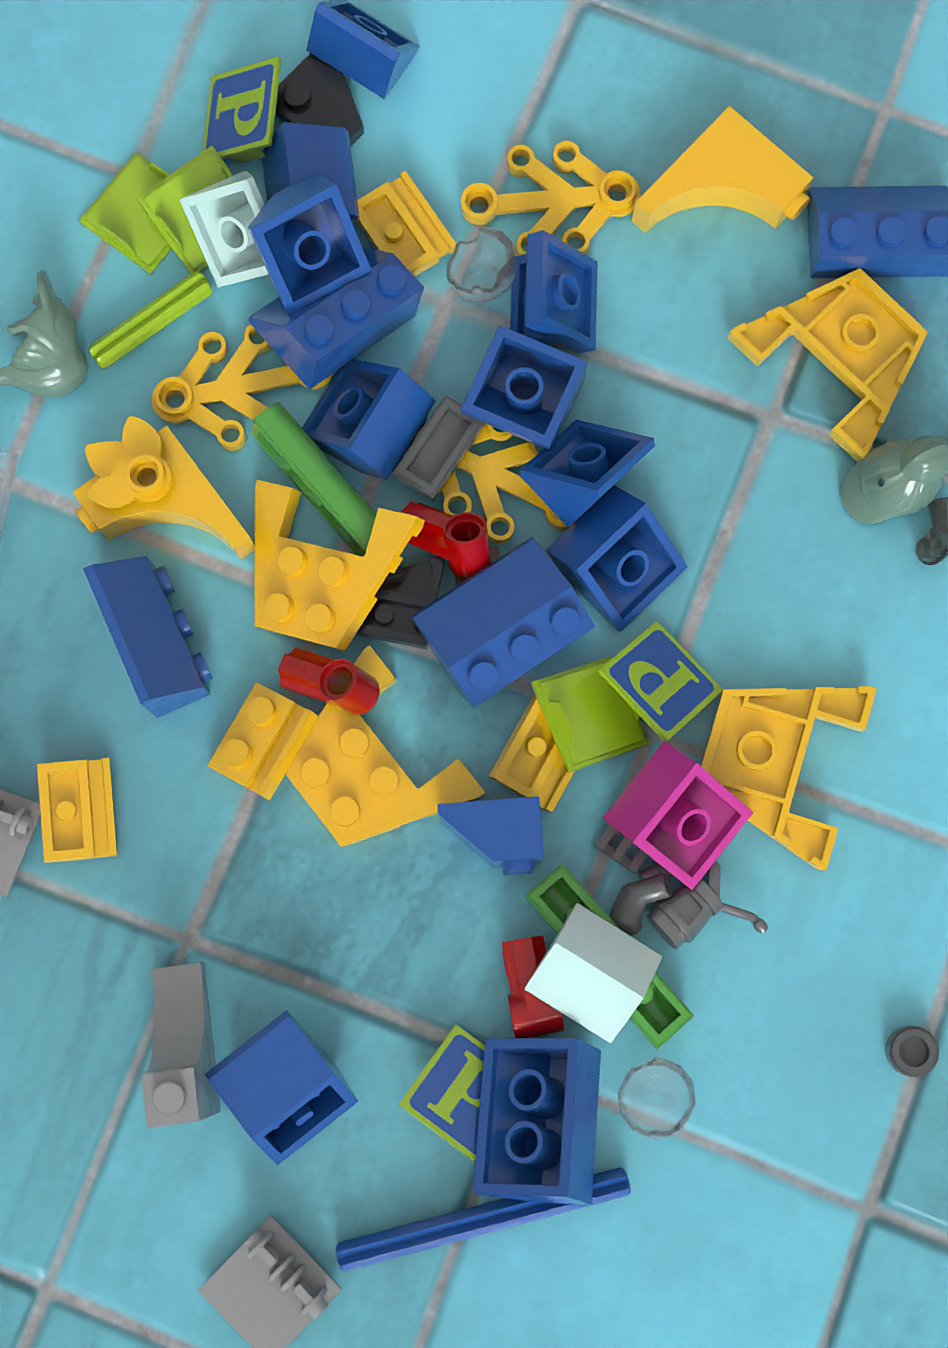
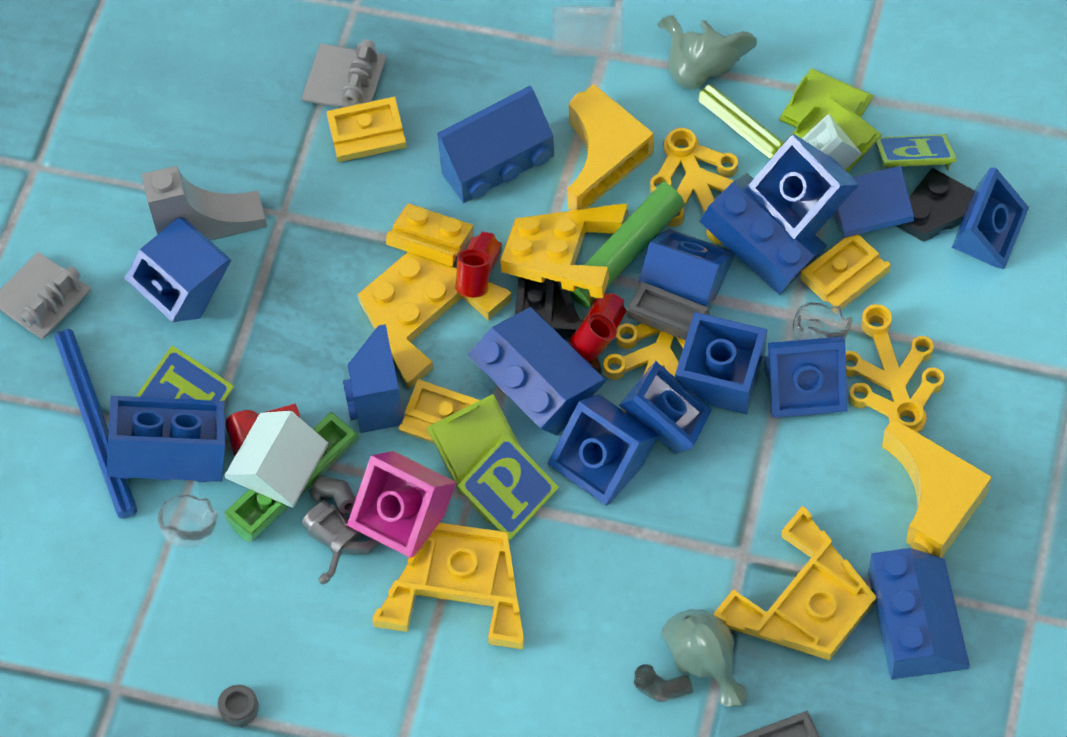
camera: 85 degrees right, 20 degrees down
yellow plate [85,416,173,509] -> none

